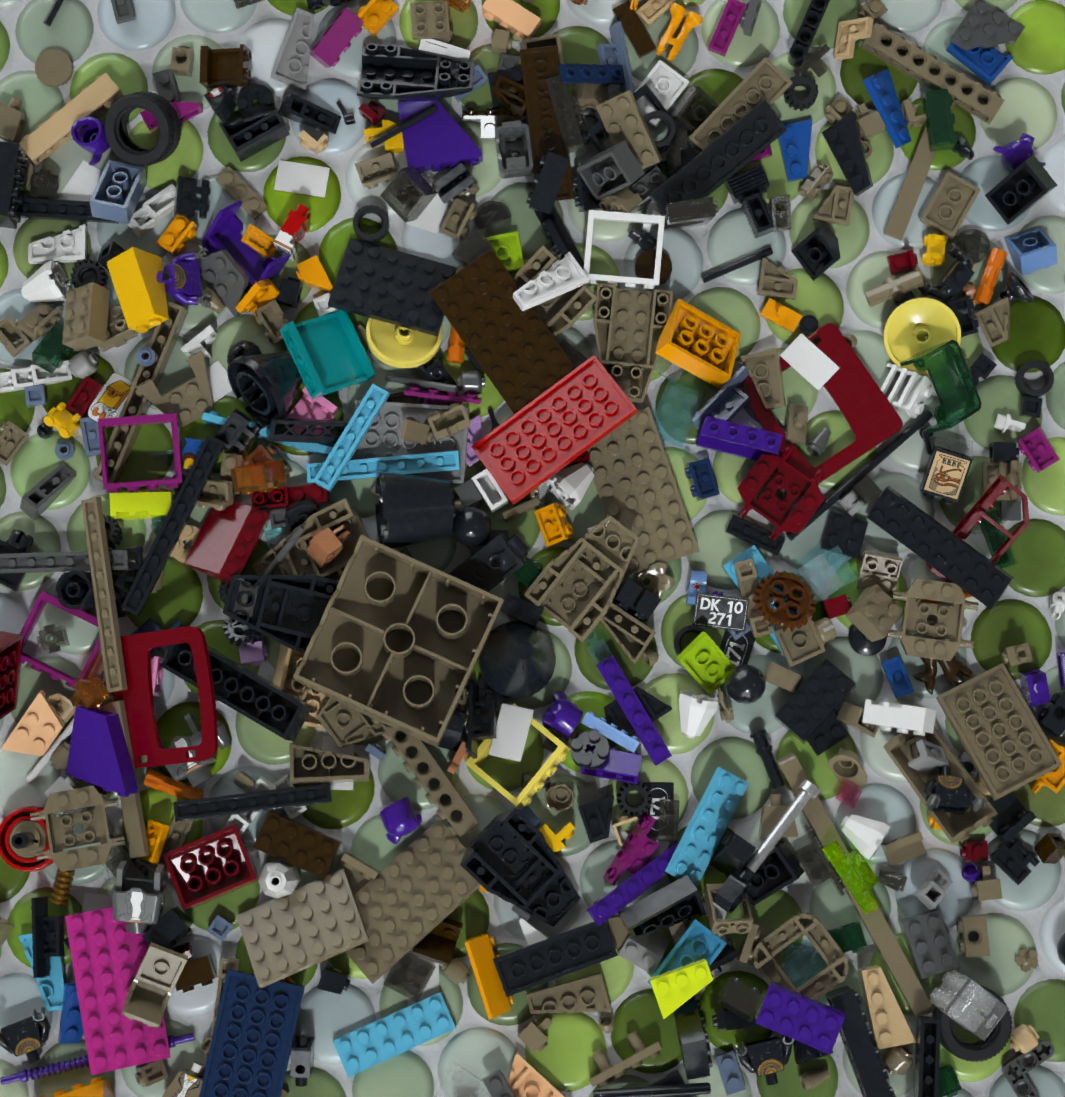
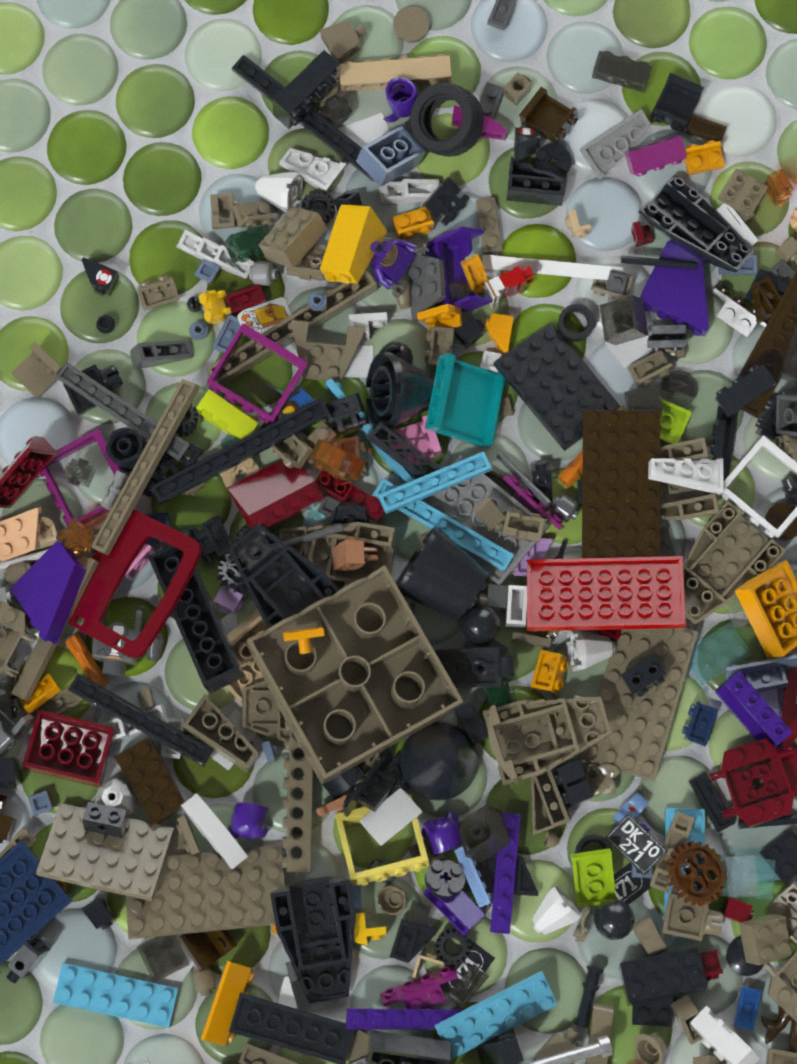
camera: 40 degrees right, 5 degrees down
white sticker [274,160,330,198] -> none
black slope [278,93,341,134] -> none
black hand [336,101,355,125] -> none
yellow brick [364,120,405,154] -> none
light yellow dish [366,318,442,368] -> none
dark grey piece [495,121,533,179] -> none
clear light blue plate [585,629,613,665] -> none
none -> black brick [83,802,128,838]
none -> light grey pin [100,471,128,510]
none -> white slope [181,793,248,869]
none -> black plate [190,516,233,565]
none -> light orange tile [282,627,325,654]
none -> clear smoke tile [449,282,470,302]
none -> clear smoke brick [457,804,510,863]
none -> white sticker [482,254,623,280]
none -> dark tan slope [488,705,520,784]
none -> black plate [605,270,628,294]
none -> black brick [621,654,667,697]
none -> dark red bracket [699,949,723,980]

